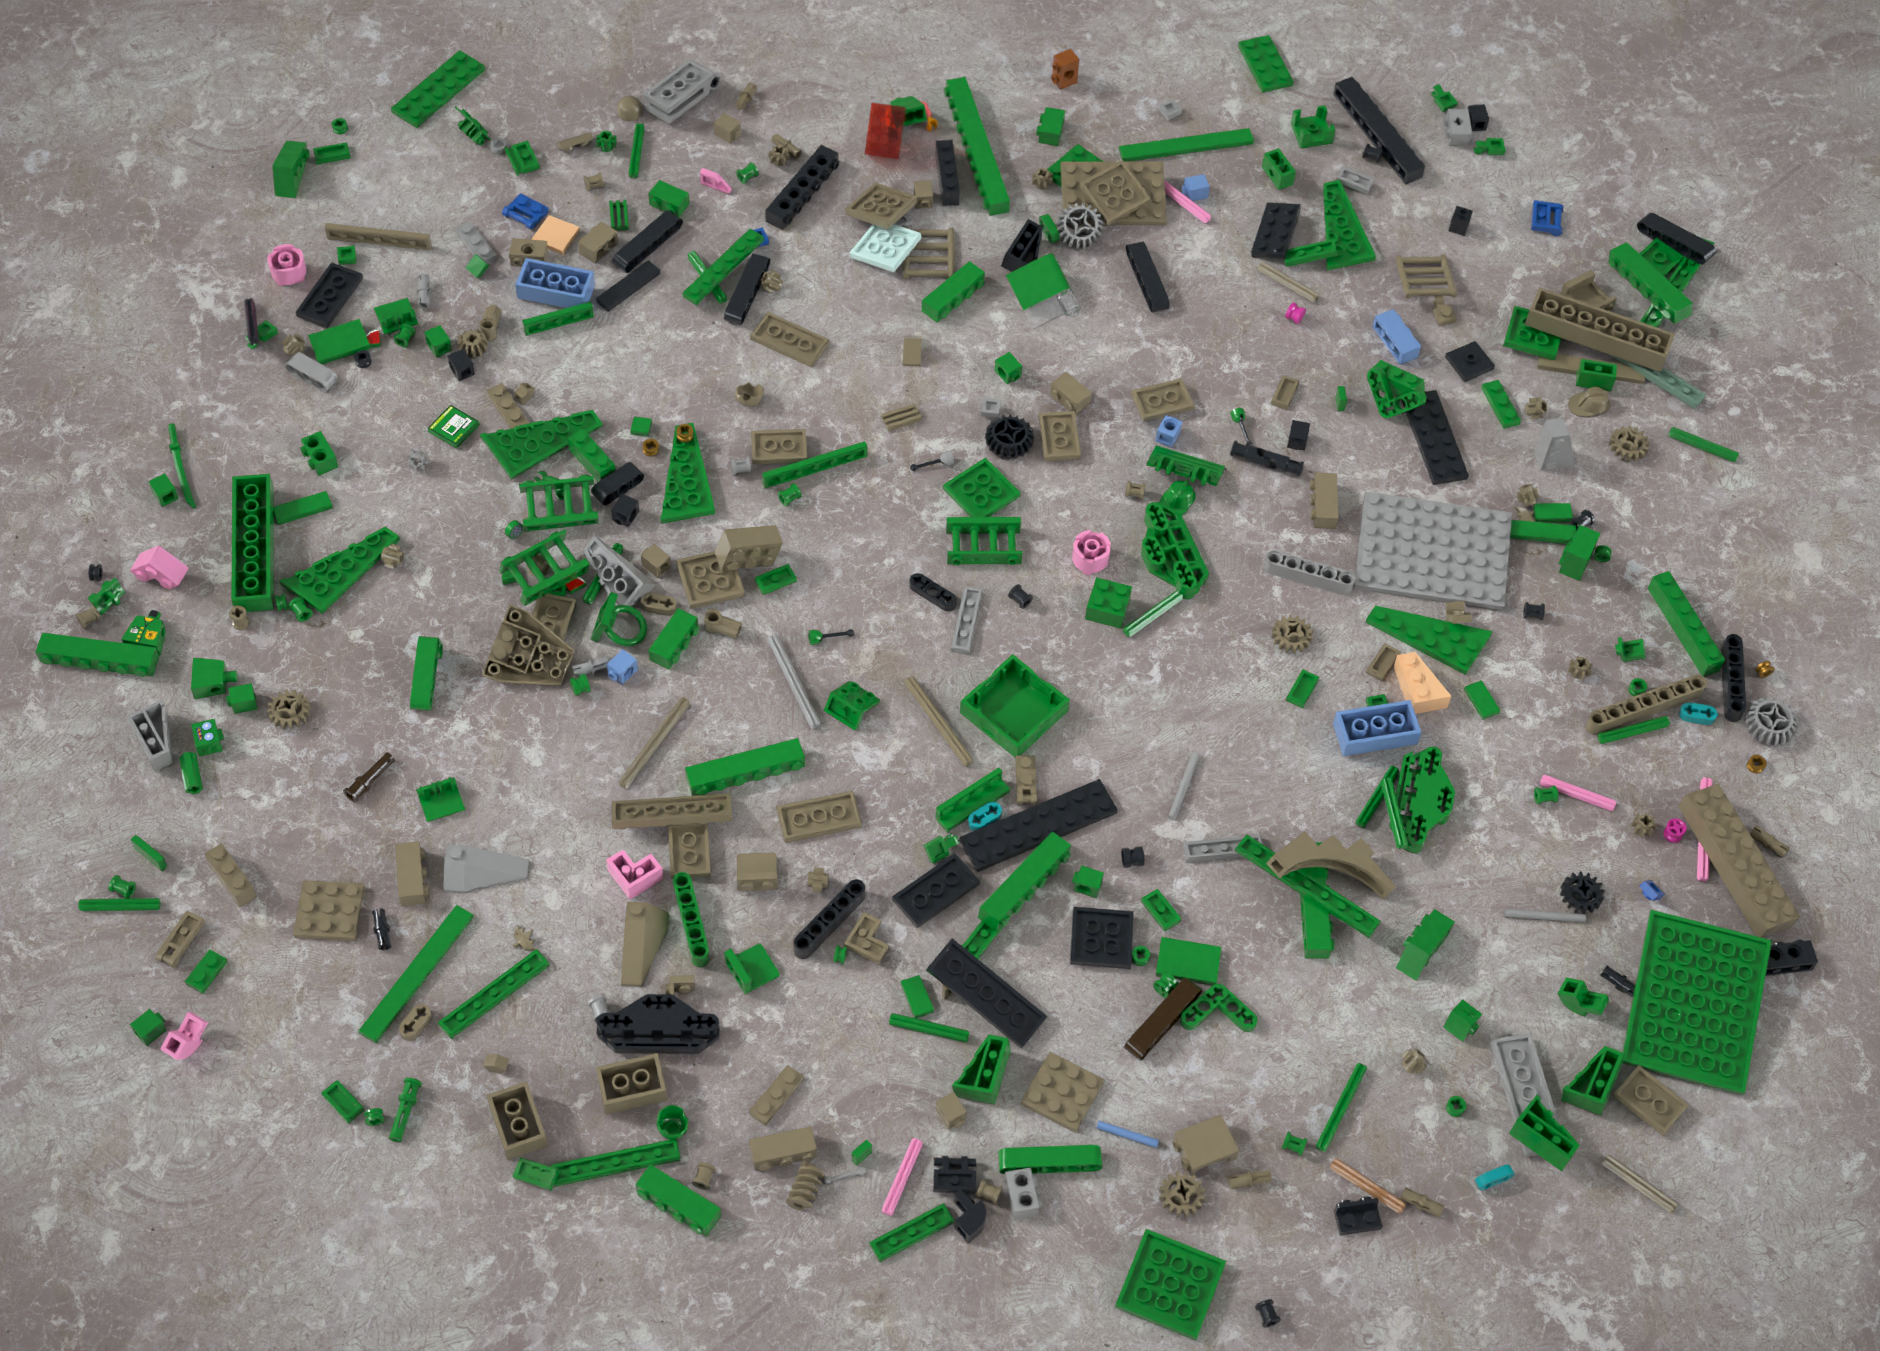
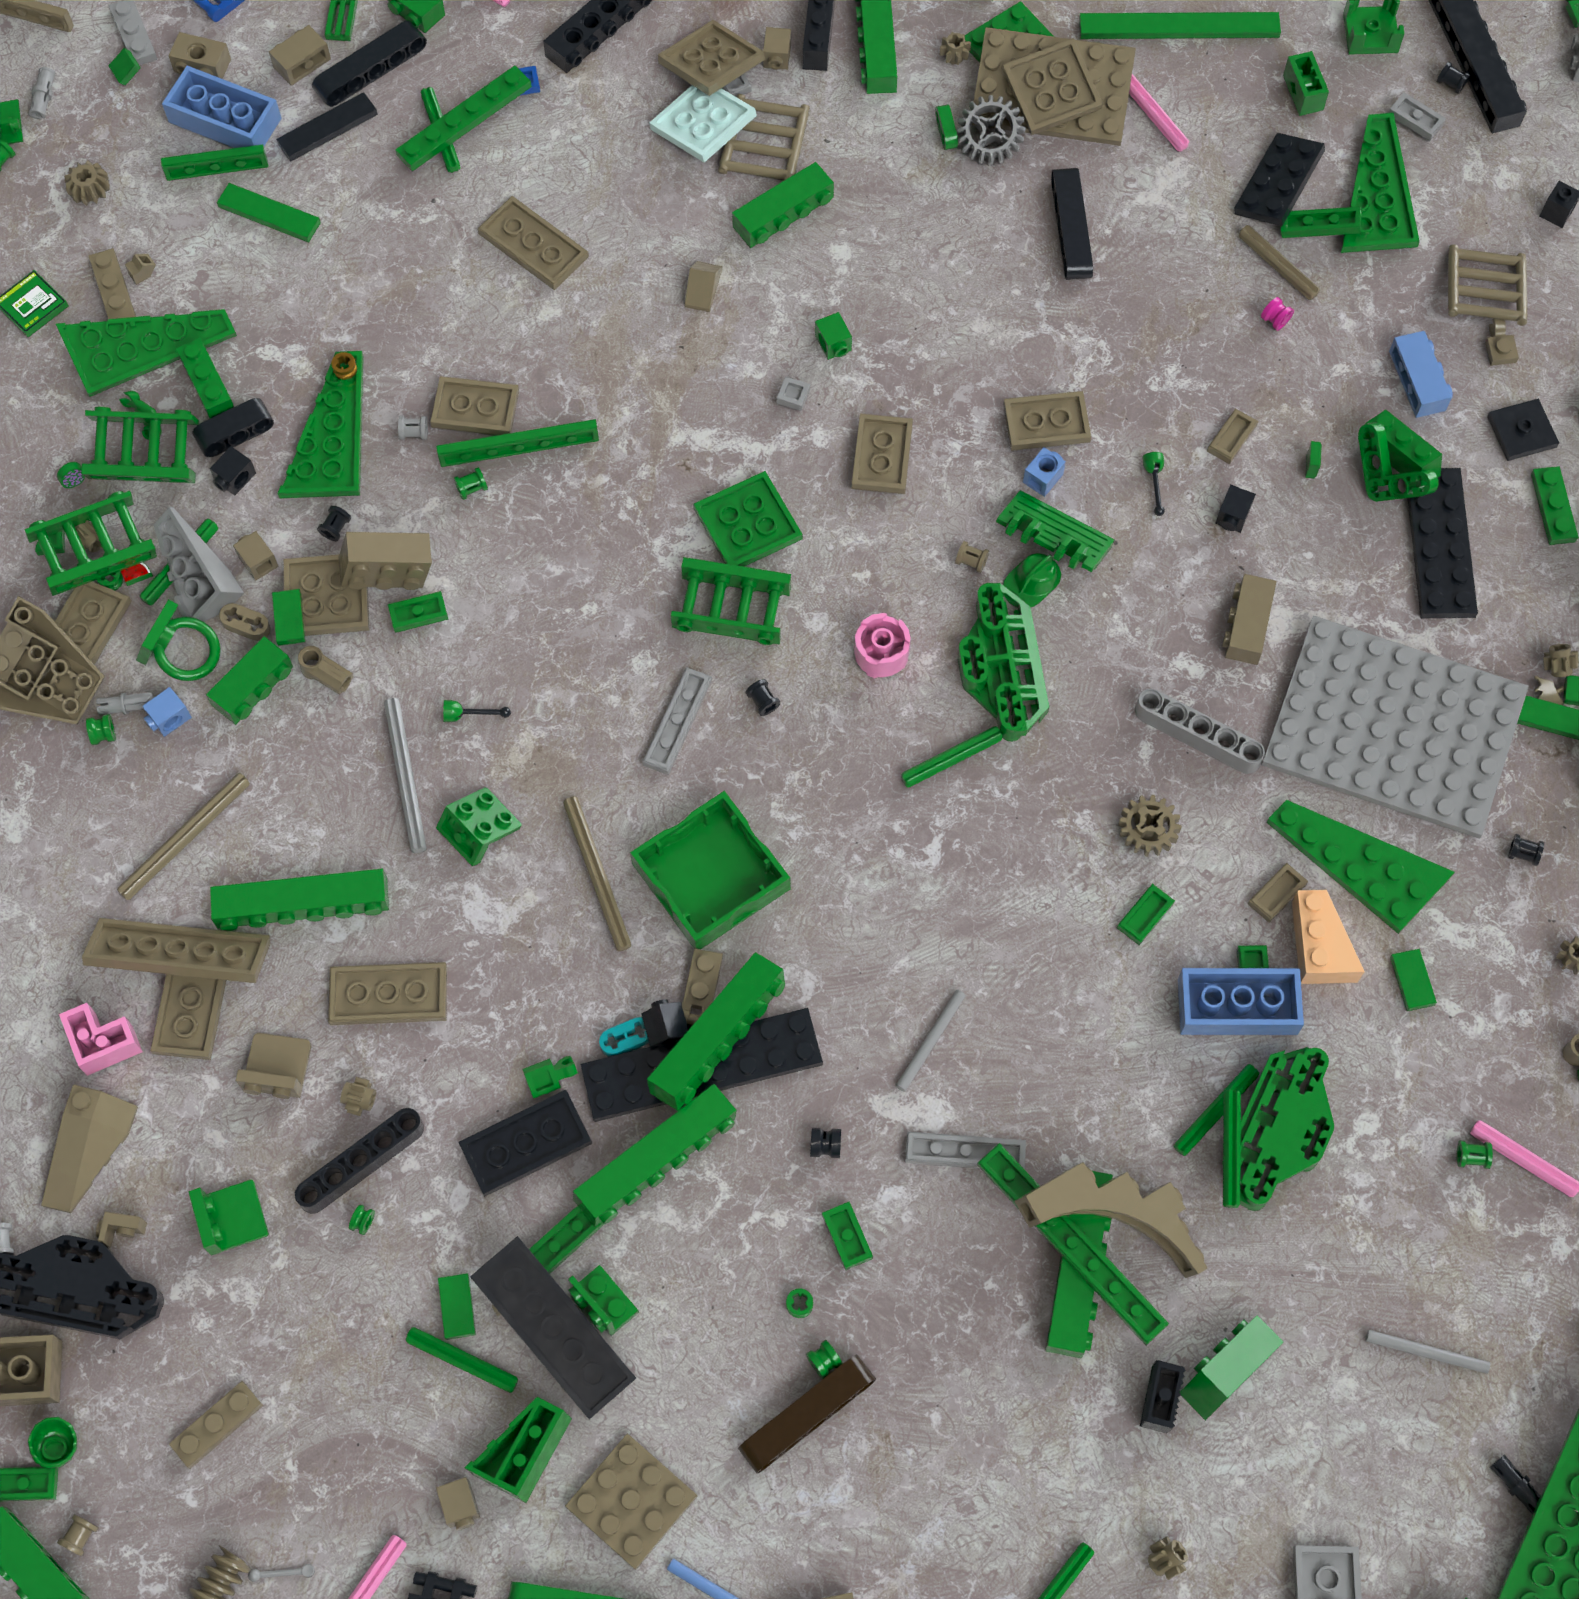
camera: 15 degrees right, 10 degrees up
green brick [424,325,452,358] -> none
black brick [447,349,475,381] -> none
dark tan piece [480,305,502,341] -> none
light nougat tile [532,215,580,255] -> none
green tile [630,416,652,437] -> none
pearl gold bush [642,438,659,456] -> none
green beam [673,872,710,967] -> none
black beam [724,253,770,325] -> none
dark tan hair [735,382,764,407] -> none
dark tan brick [749,1126,817,1171] -> none
dark tan gear [761,270,783,293] -> none
dark tan plate [844,912,889,965] -> none
green tile [851,1140,872,1166] -> none
dark tan tile [881,403,922,431] -> none
black beam [909,573,957,611] -> none
hinge [910,450,954,471] -> none
green fence [935,767,1010,833] -> none
black gear [985,414,1034,460] -> none
black wedge [1001,219,1043,272] -> none
green door [1006,253,1081,330] -> none
dark tan brick [1050,372,1092,415] -> none
black plate [1070,906,1134,969] -> none
green brick [1072,865,1104,899] -> none
green brick [1085,577,1133,629] -> none
green tile [1156,937,1221,985] -> none
green beam [1180,984,1257,1032] -> none
medium blue brick [1182,174,1210,201] -> none
black piece [1230,441,1304,477] -> none
green head [1443,999,1482,1042] -> none
dark tan bracket [1445,600,1472,624] -> none
green brick [1558,977,1609,1017] -> none
black gear [1560,871,1605,914] -> none
none -> green tile [217,183,321,243]
none -> green tile [272,589,306,646]
none -> black bush [317,505,351,542]
none -> green bracket [568,1265,639,1336]
none -> black brick [641,999,689,1047]
none -> green brick [647,952,785,1111]
none -> black brick [1140,1360,1186,1434]

